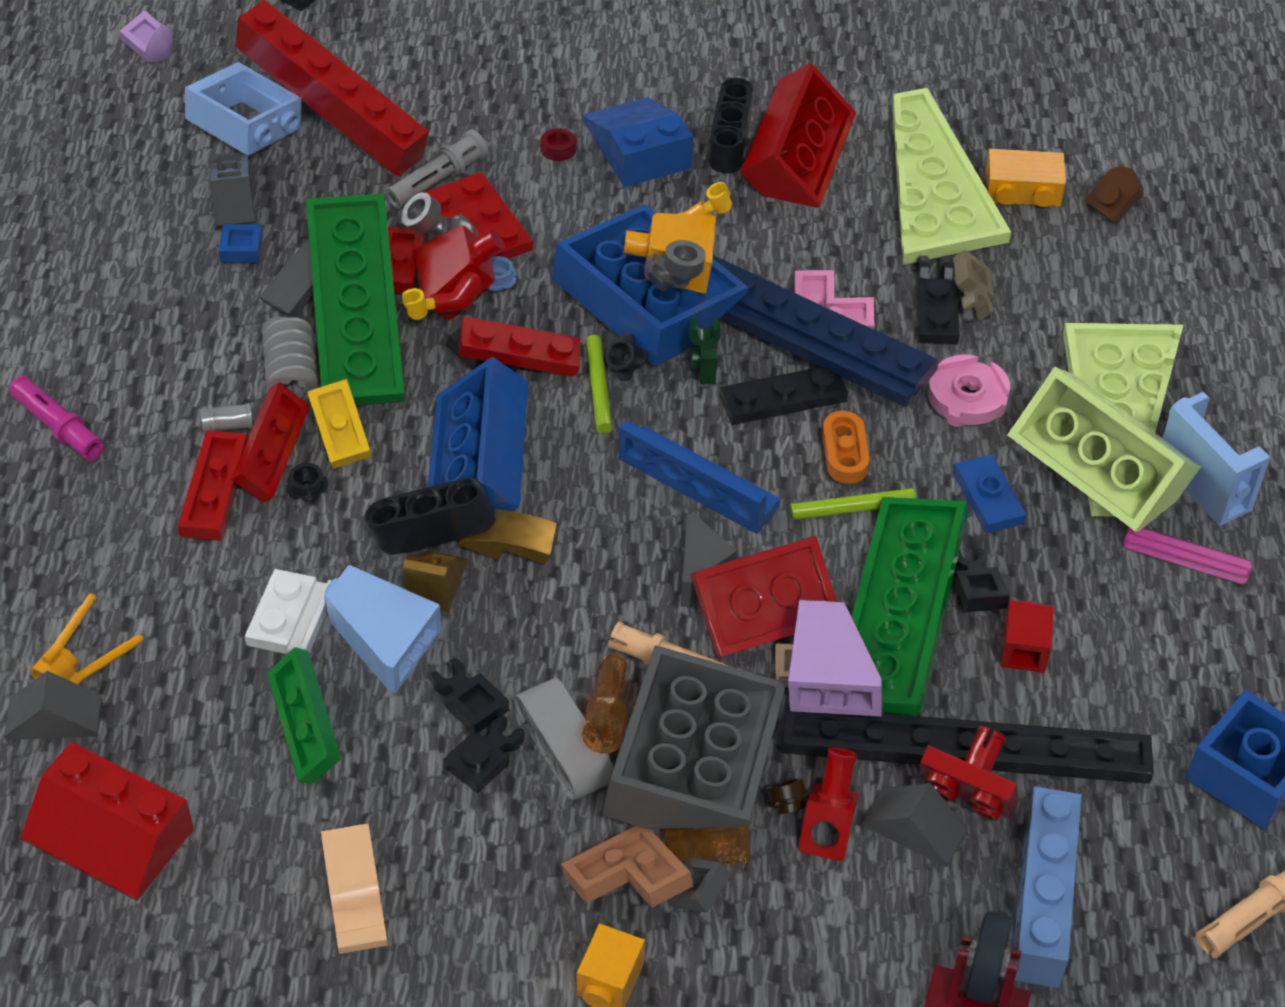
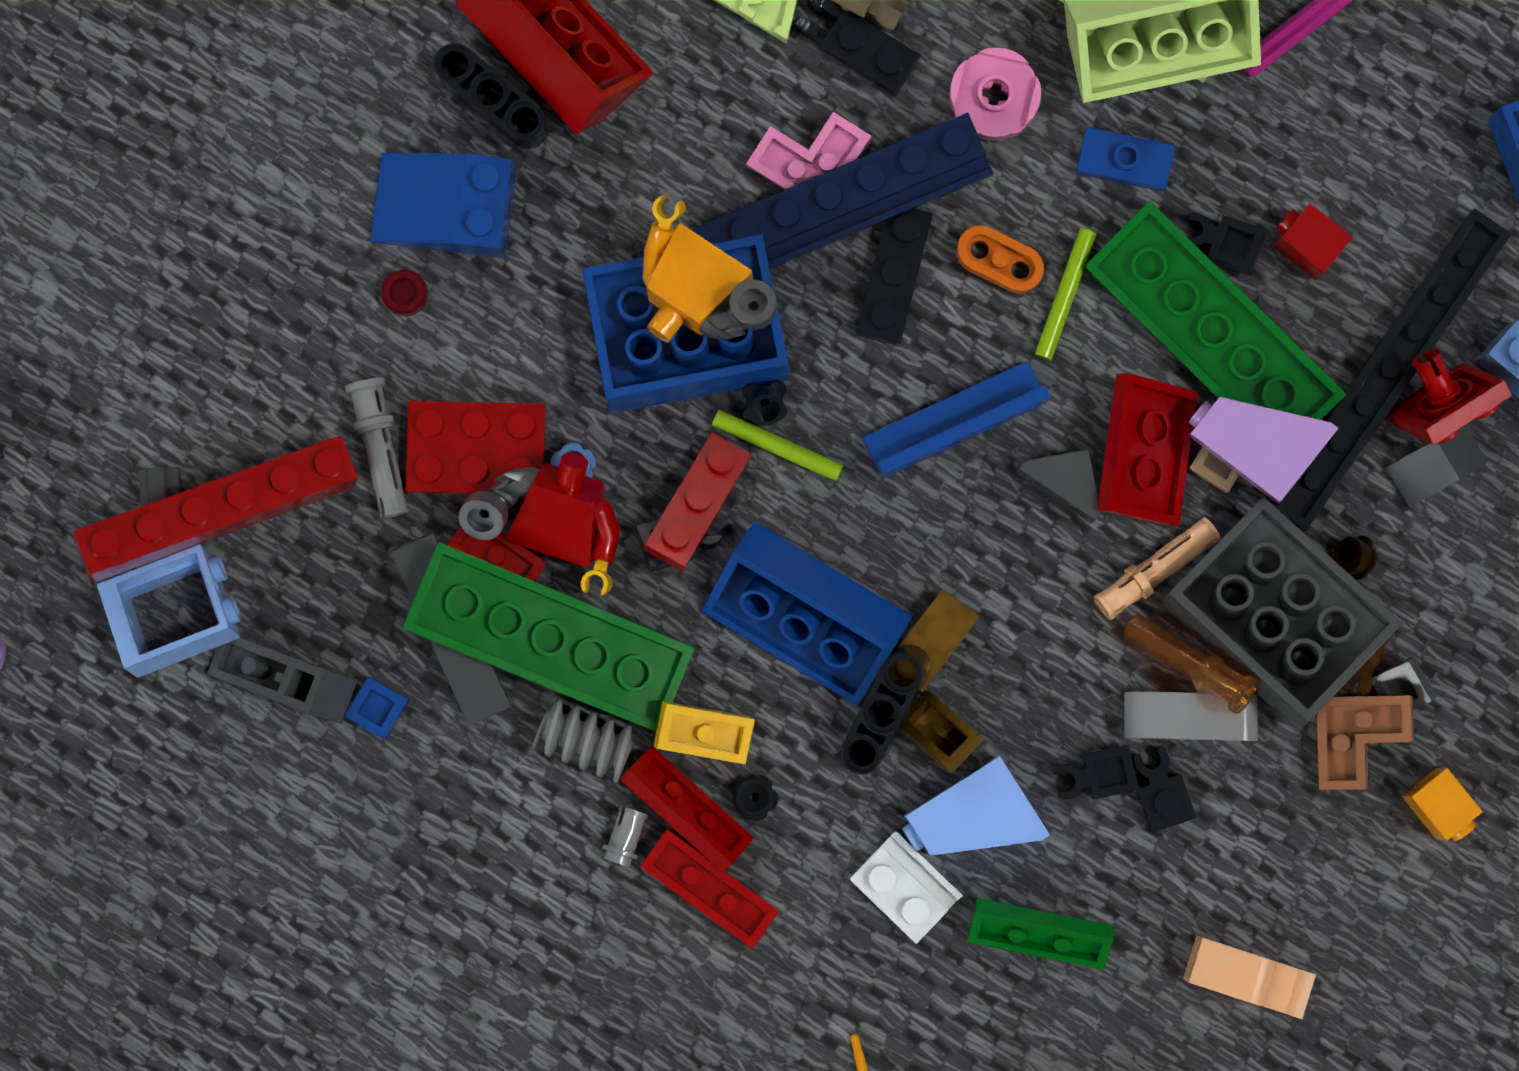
camera: 55 degrees left, 35 degrees up
dark pink pin [9,375,104,462] -> none
dark green plate [689,318,721,384] -> none
red bracket [798,747,860,861] -> none

